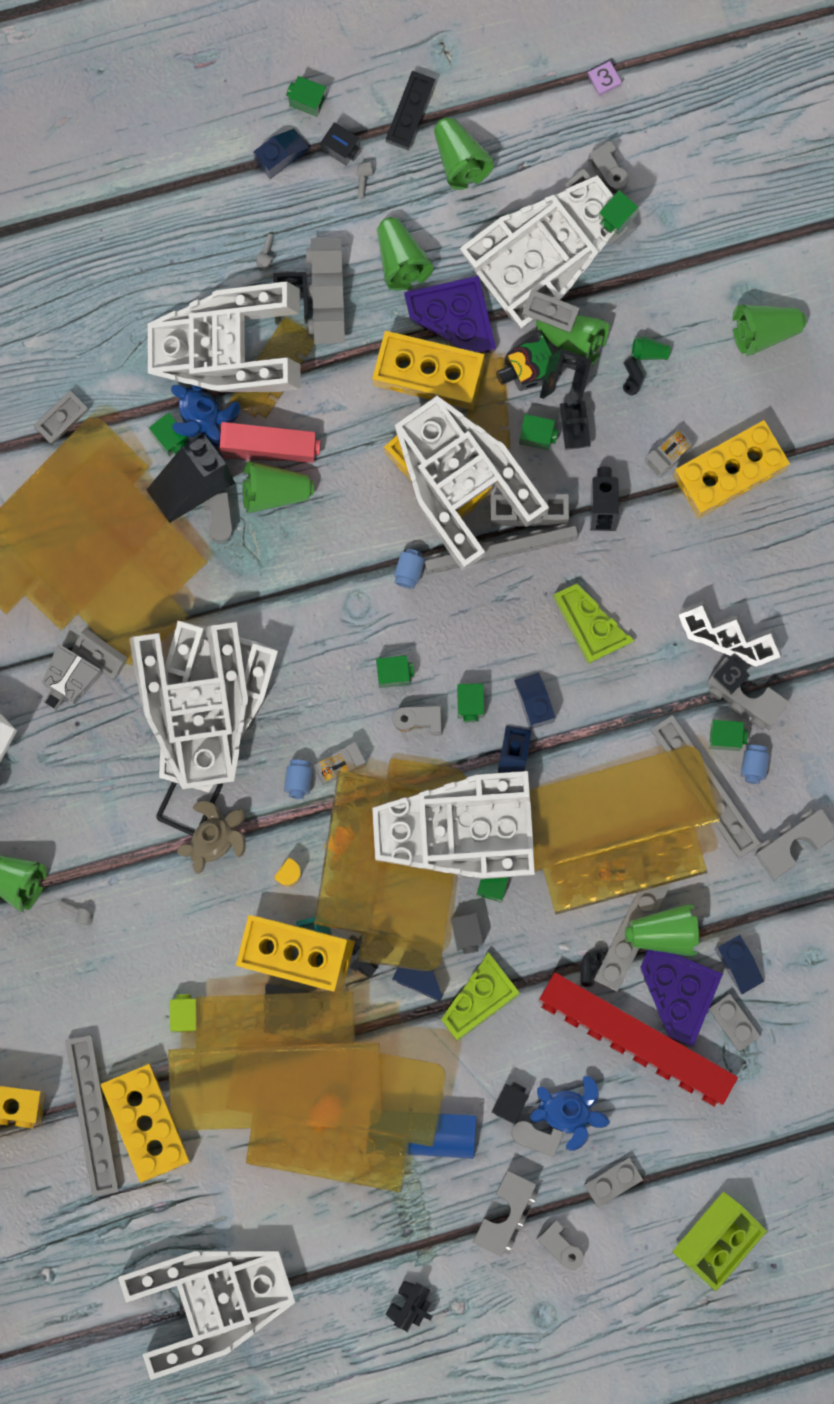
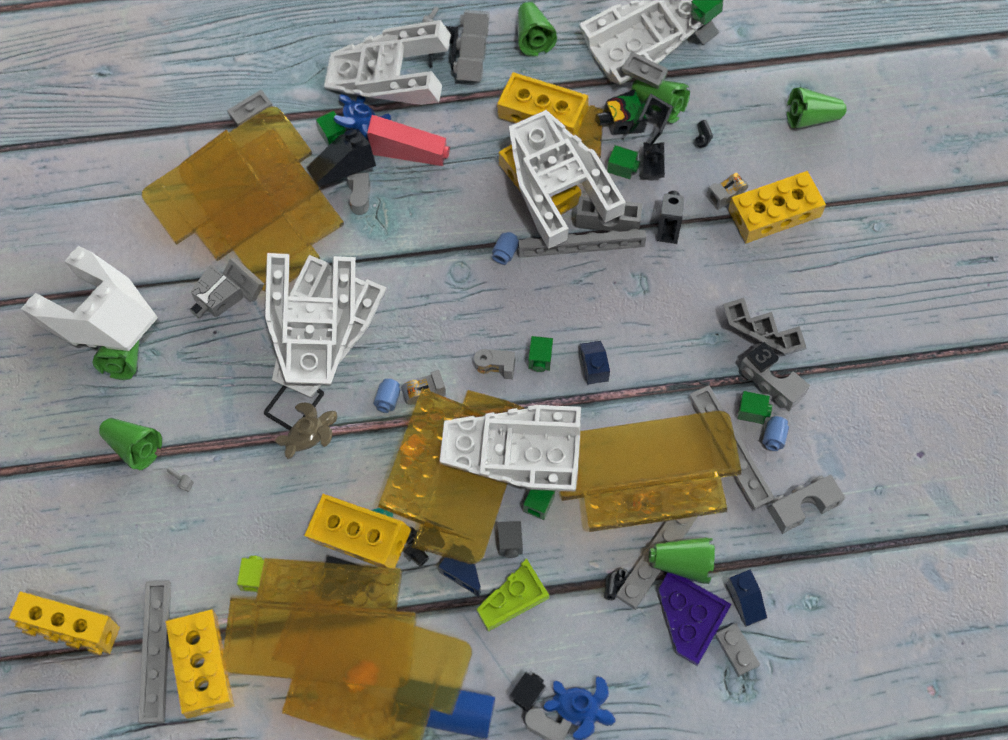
camera: 10 degrees right, 15 degrees down
clear yellow windscreen [229,317,315,418] -> none
bright green cone [242,461,314,513] -> none
yellow brick [274,858,301,887] -> none
green brick [376,655,414,688] -> none
dark purple plate [404,276,496,354] -> none
dark blue slope [498,726,531,773] -> none
red brick [538,972,739,1107] -> none
lime wing [553,583,635,664] -> none
green cone [631,335,671,360] -> none

